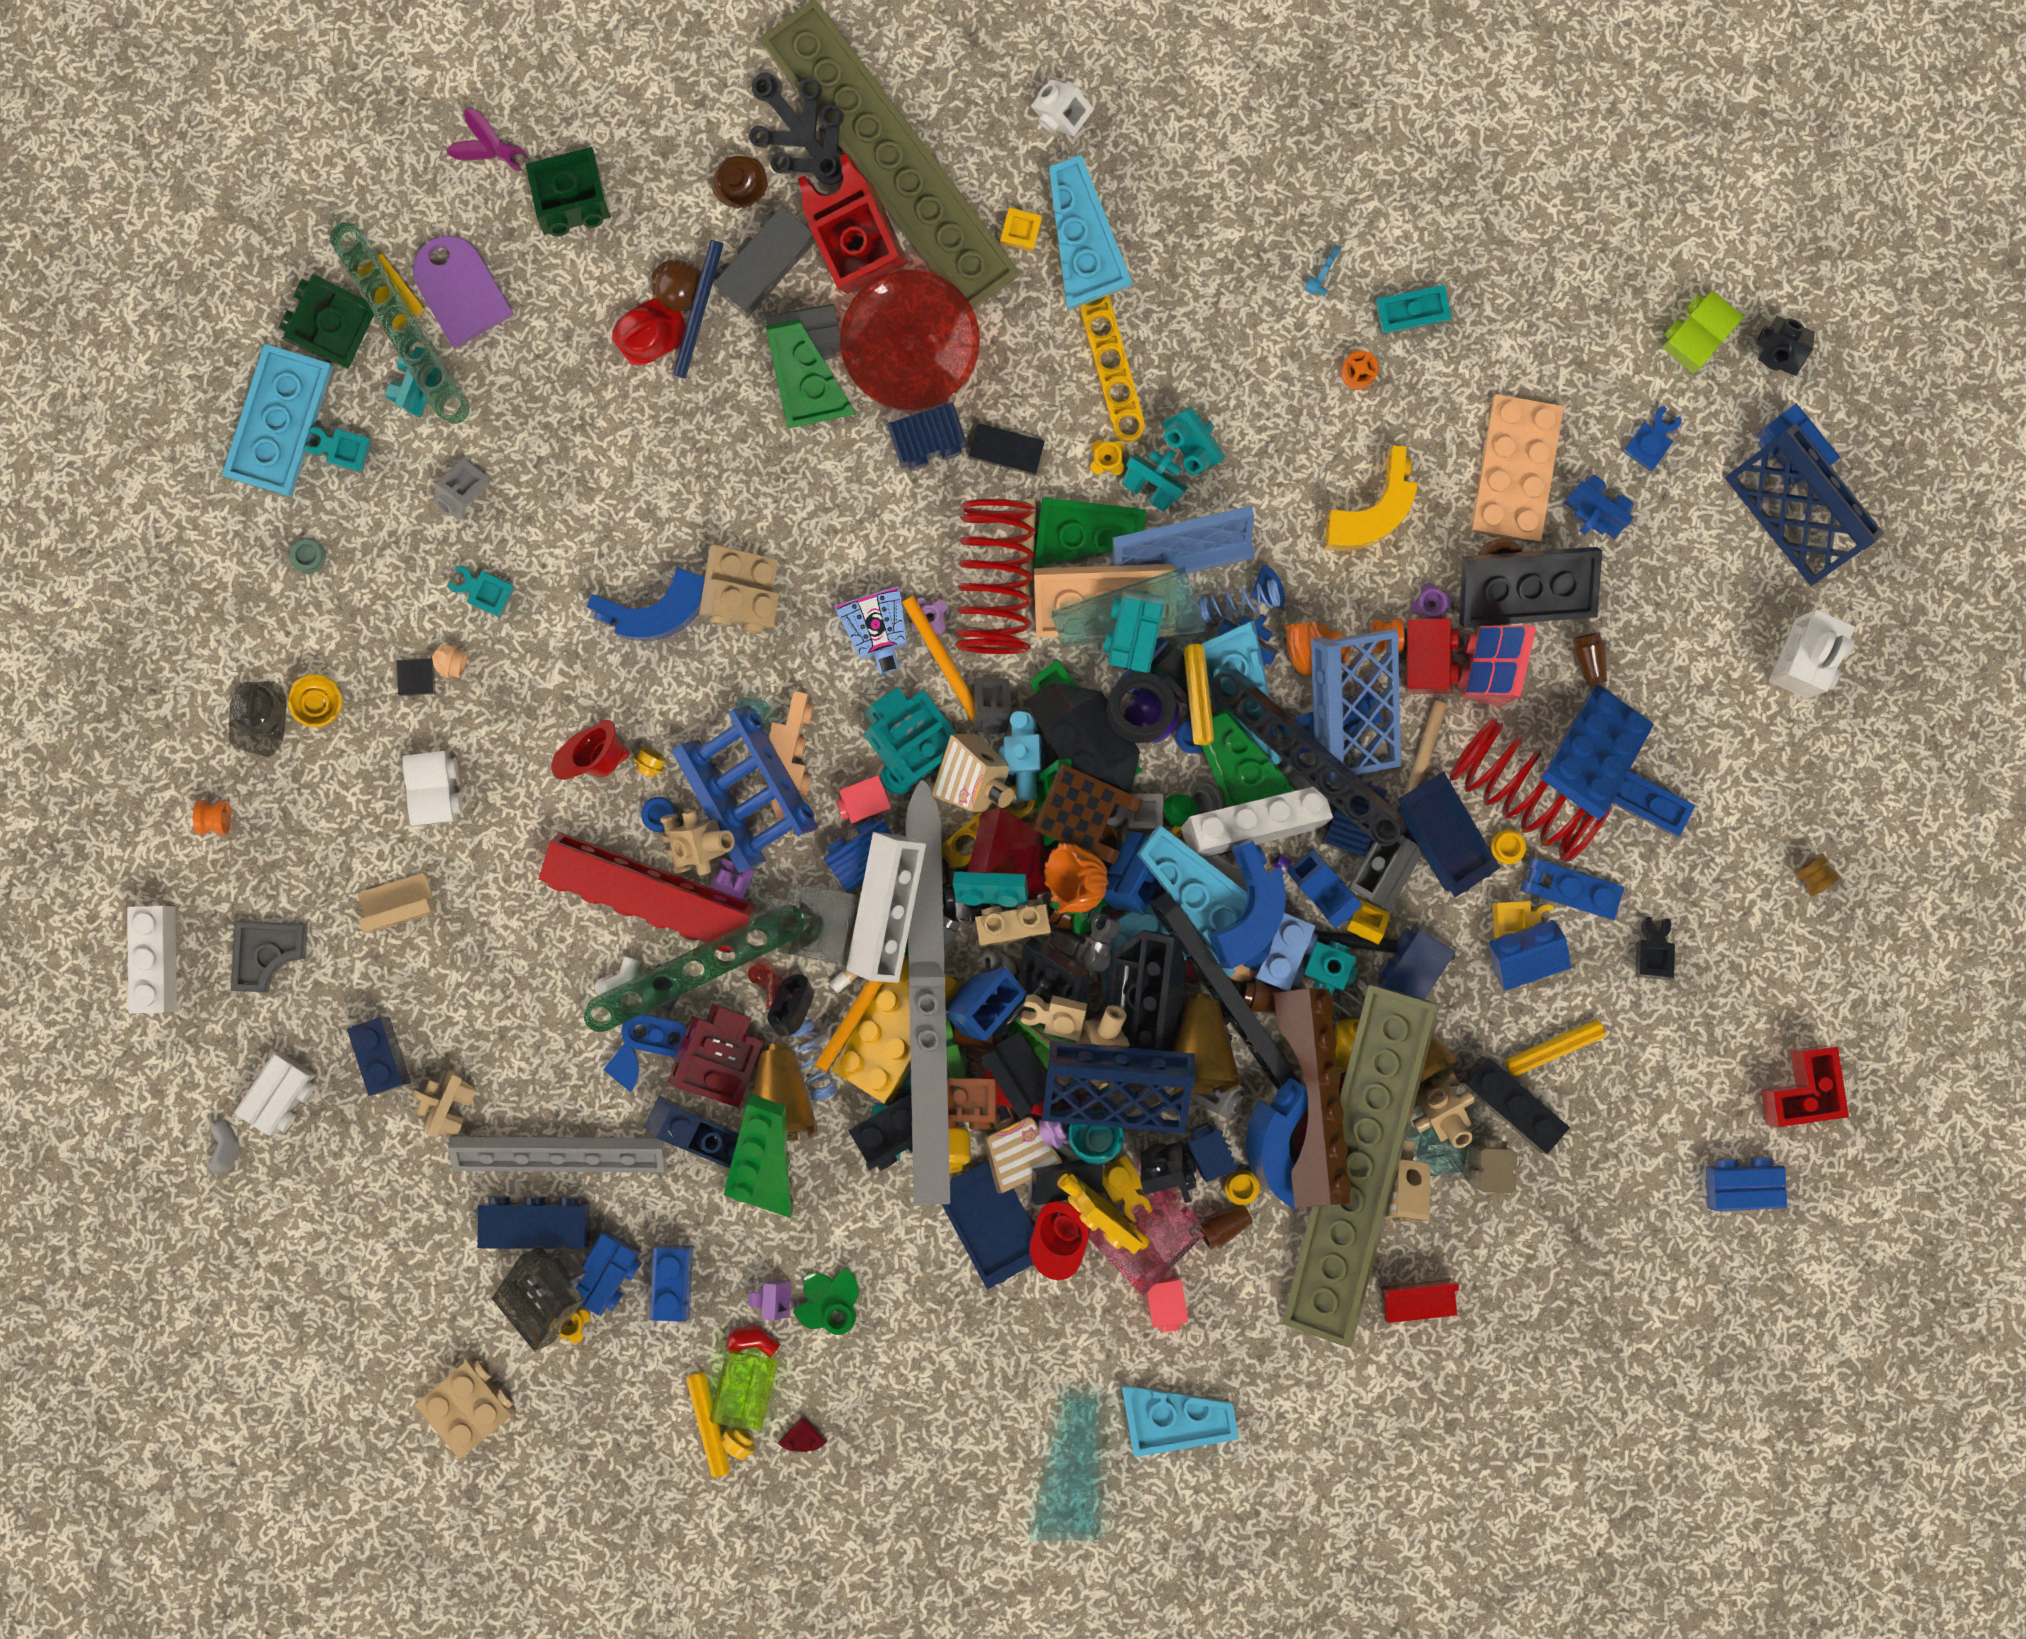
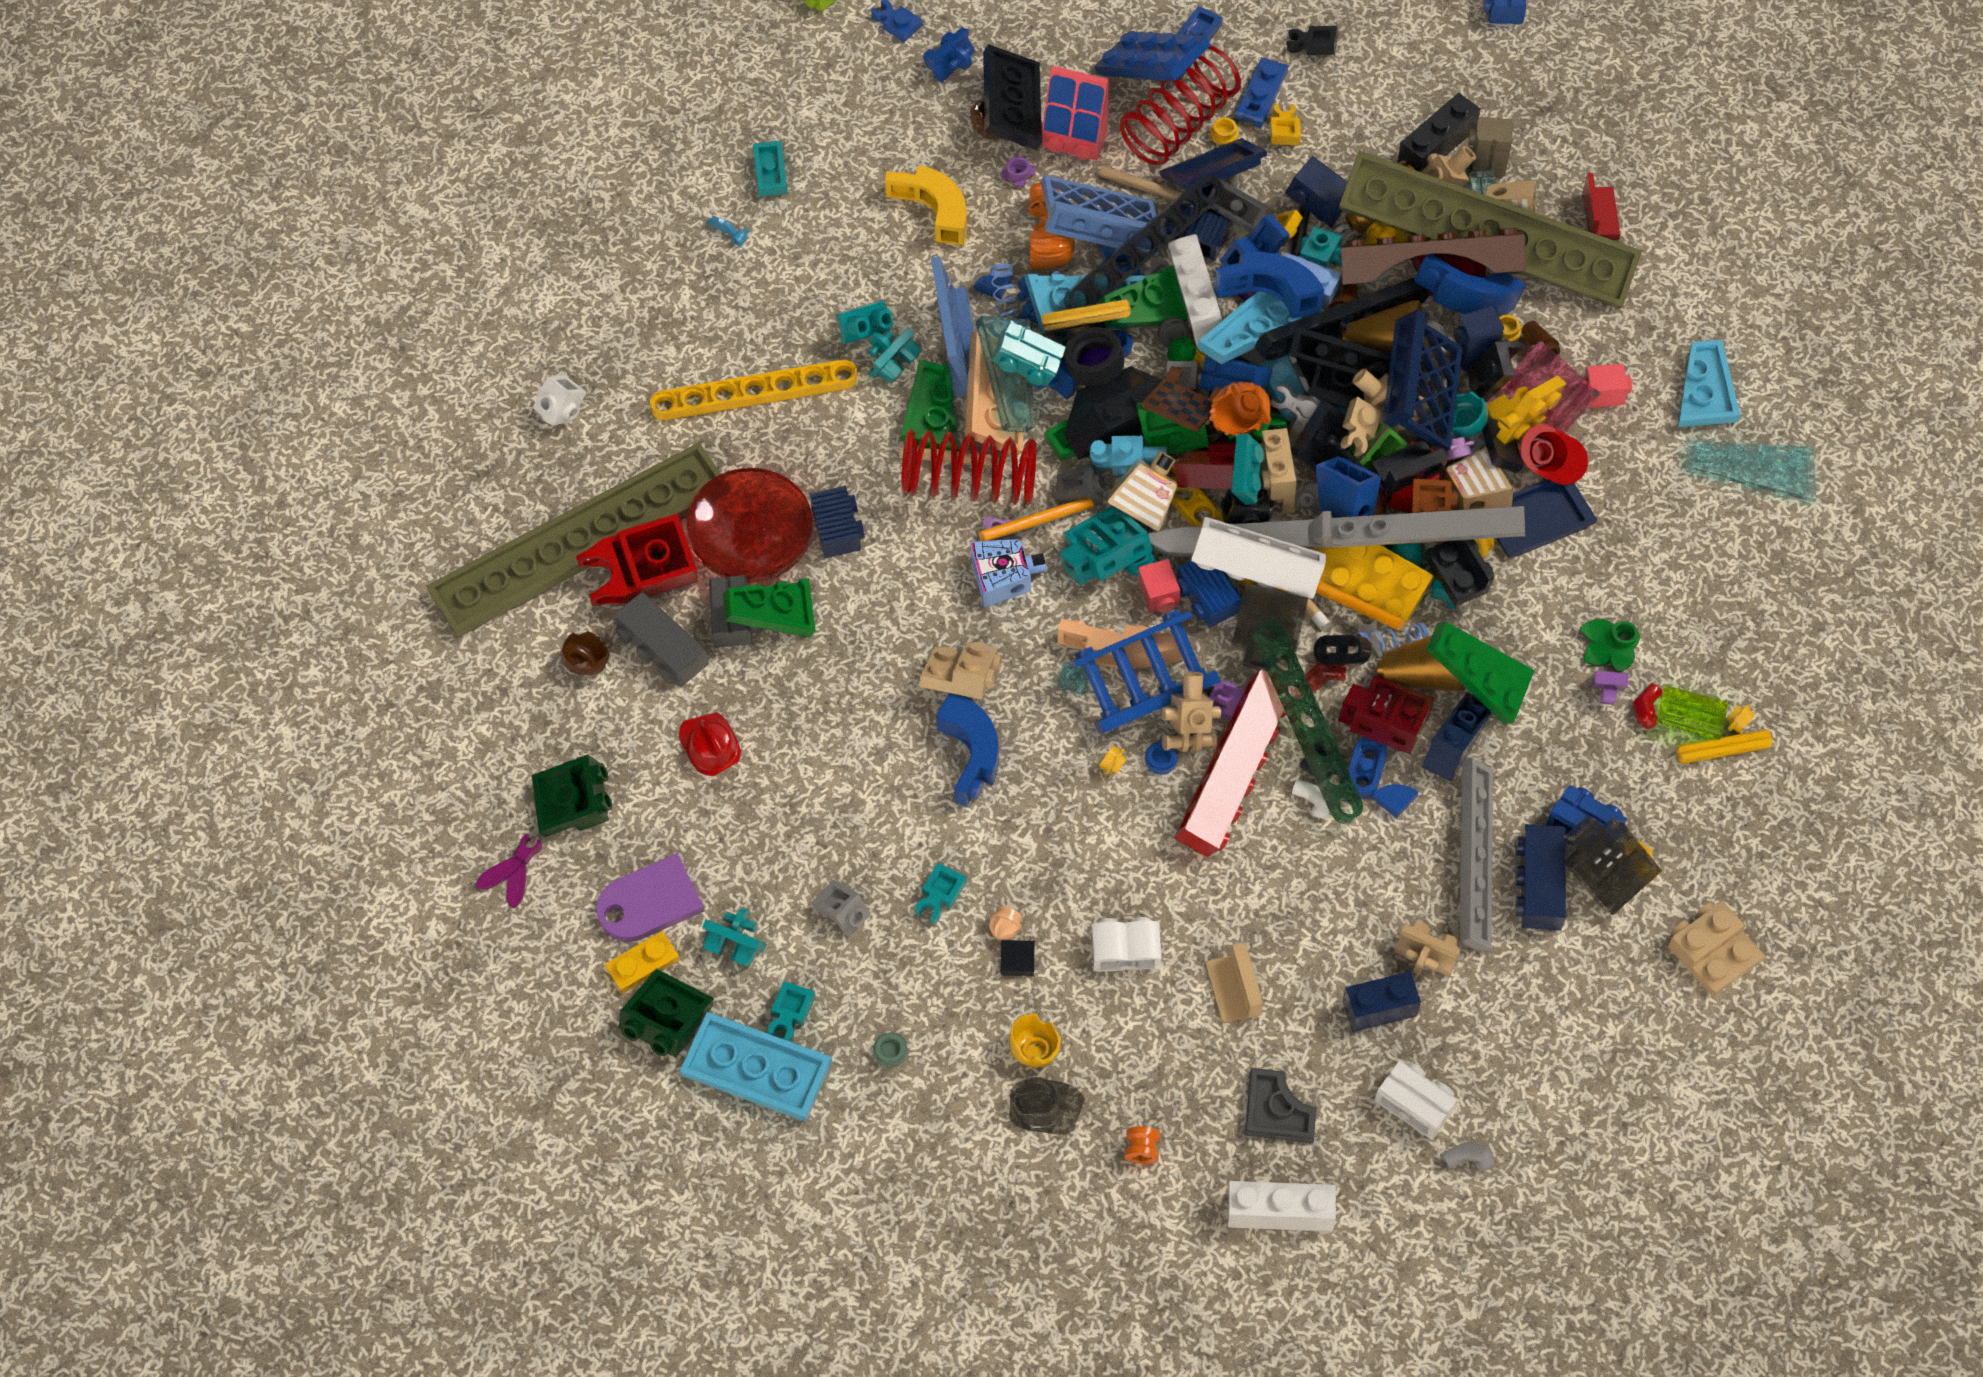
camera: 80 degrees left, 25 degrees down
clear green beam [330,222,470,424] -> none
red piece [551,720,630,780] -> none
blue brick [650,1244,694,1322] -> none
reddish brown hair [651,259,701,312] -> none
dark blue bar [673,239,724,379] -> none
black plant [749,72,844,185] -> none
dark red tile [777,1416,828,1452] -> none
black tile [969,423,1045,476] -> none
yellow plate [1000,207,1042,253] -> none
medium azure wing [1049,154,1132,311] -> none
yellow plate [1090,440,1125,476] -> none
orange wheel [1341,350,1379,390] -> none
red brick [1407,618,1460,695] -> none
light nougat plate [1471,394,1564,544] -> none
blue brick [1489,920,1572,991] -> none
yellow axle [1505,1020,1606,1076] -> none
reddish brown cone [1571,632,1608,686] -> none

